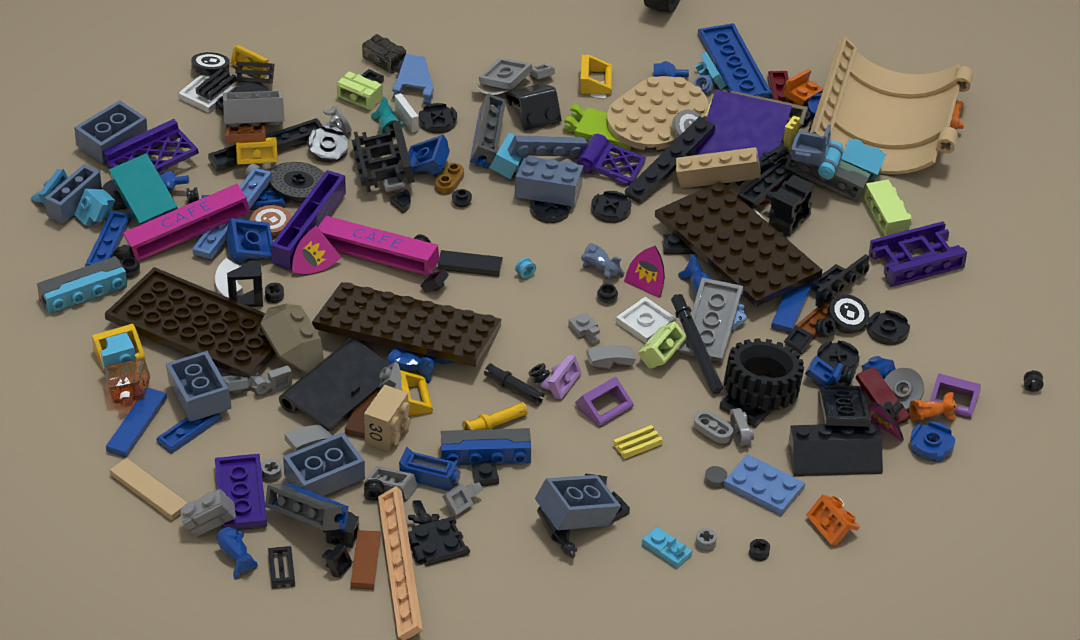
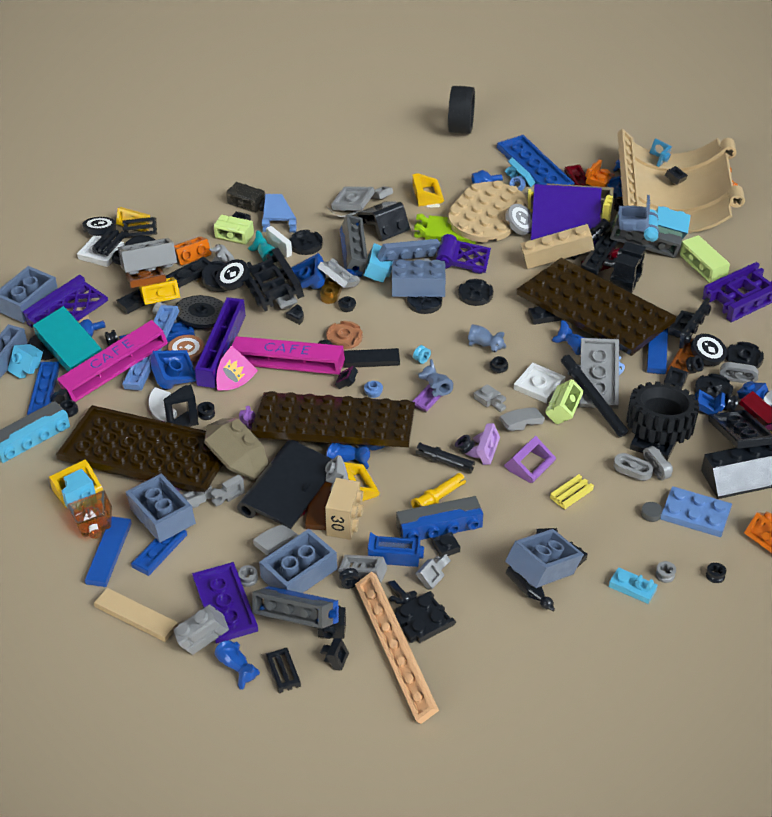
camera: 10 degrees left, 0 degrees up
dark orange tile [351,530,381,589] -> none
dark pink shield [624,245,665,298] -> none
black plate [625,116,715,204] -> none
none -> orange bracket [174,236,212,265]
none -> black tile [216,259,250,291]
none -> medium lavender plate [239,405,256,429]
none -> light grey plate [317,258,361,288]
none -> nougat tile [326,321,363,350]
none -> medium blue plate [364,381,383,398]
none -> medium lavender tile [412,384,441,412]
none -> sand blue animal [418,359,453,397]
none -> dark azure bracket [649,139,672,167]
none -> black plate [665,166,688,185]
none -> light grey plate [720,362,759,383]

